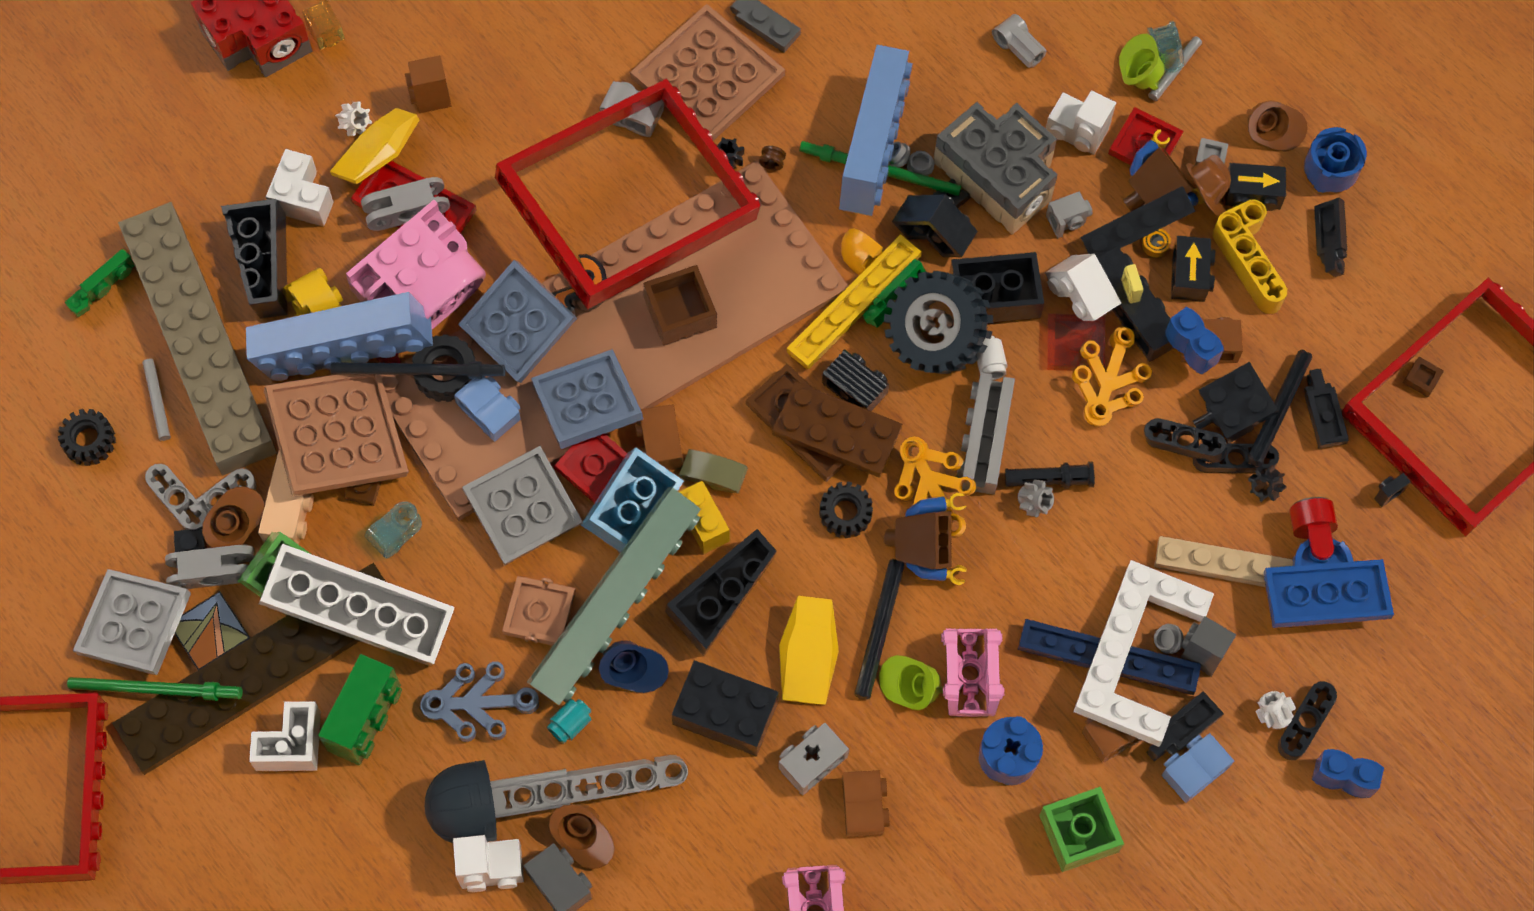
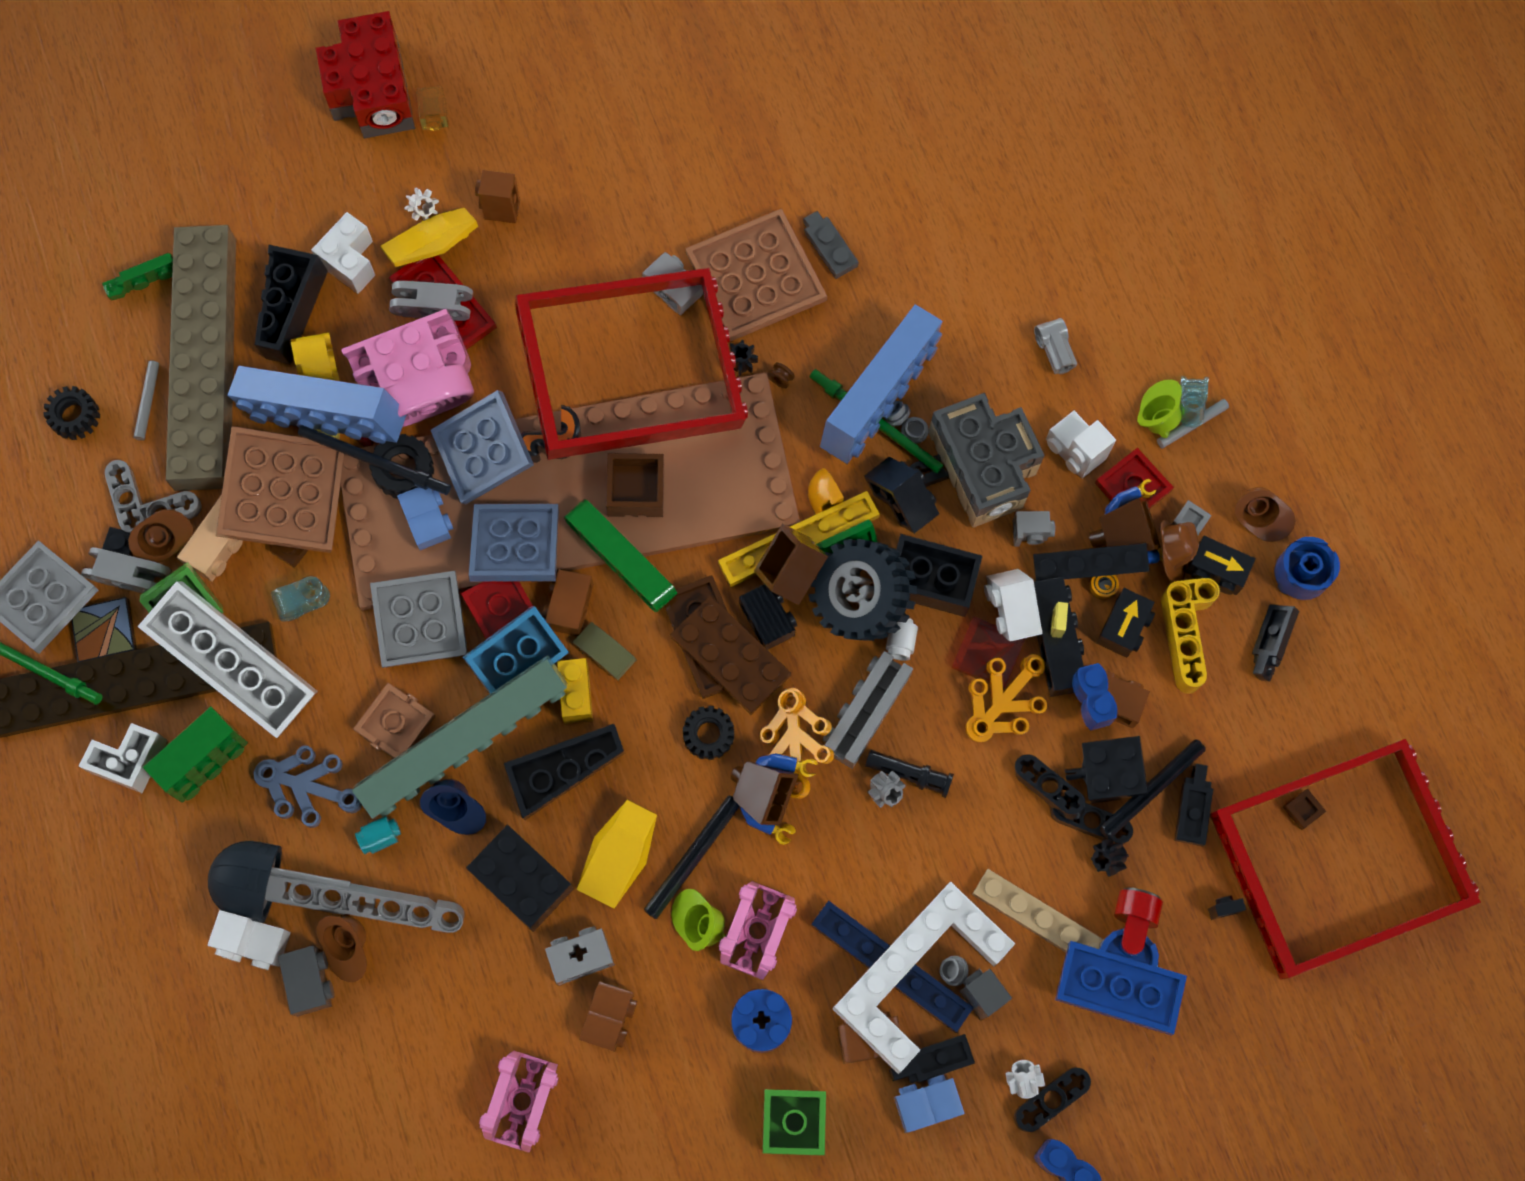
camera: 20 degrees right, 5 degrees up
none -> green beam [564,499,678,613]
none -> reddish brown piece [754,523,828,605]

